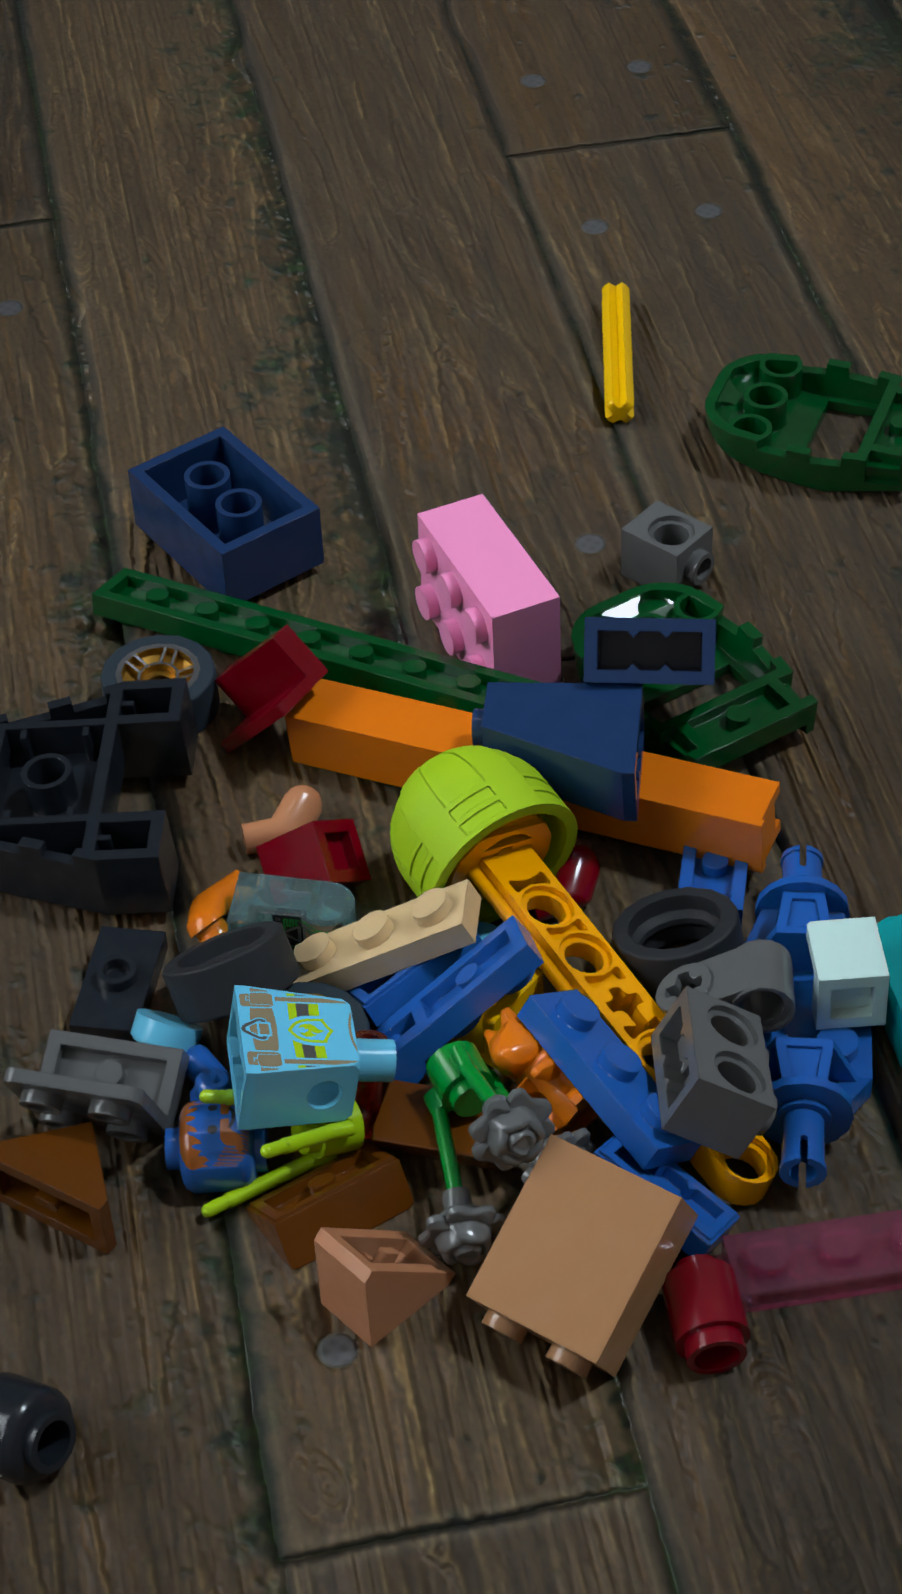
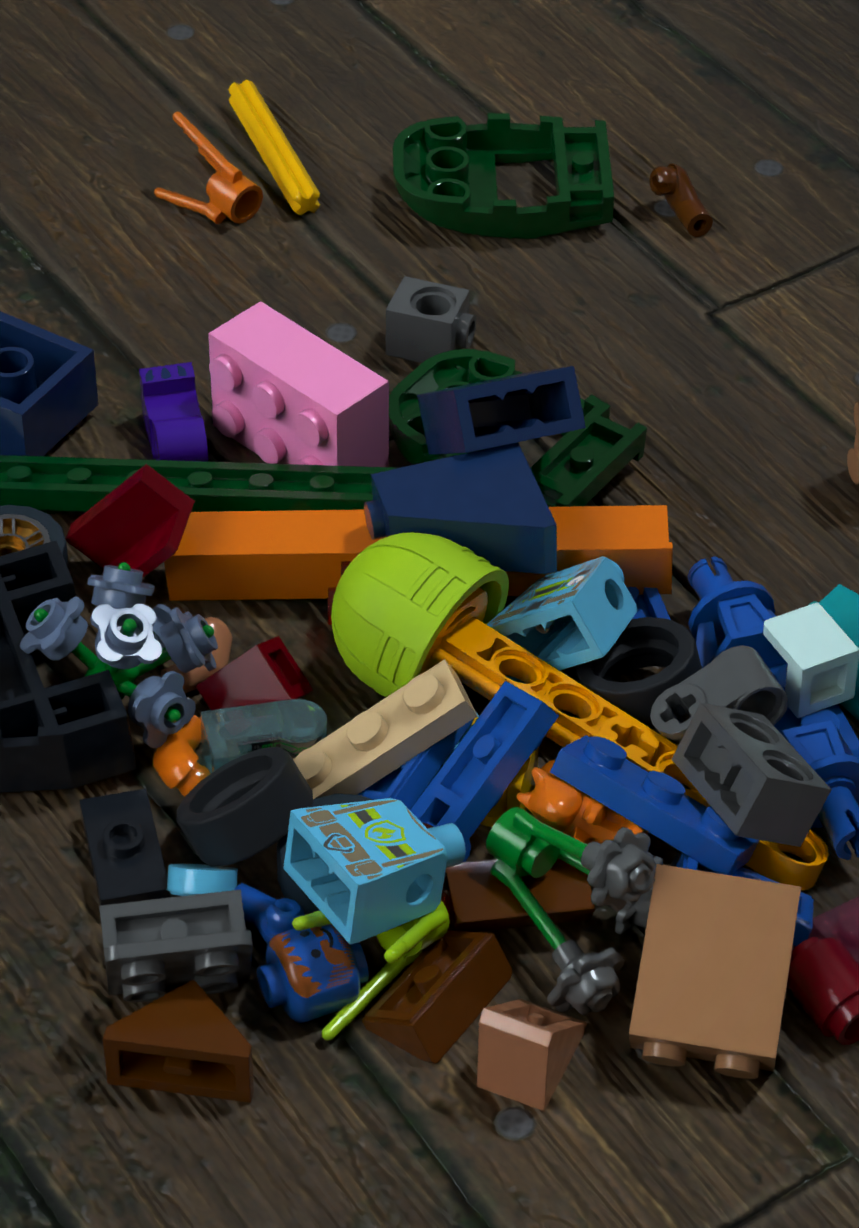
camera: 25 degrees left, 0 degrees up
none -> sand blue plant [20,562,218,748]
none -> dark purple leg [139,362,208,462]
none -> orange plant [154,112,263,224]
none -> medium azure torso [487,556,637,683]

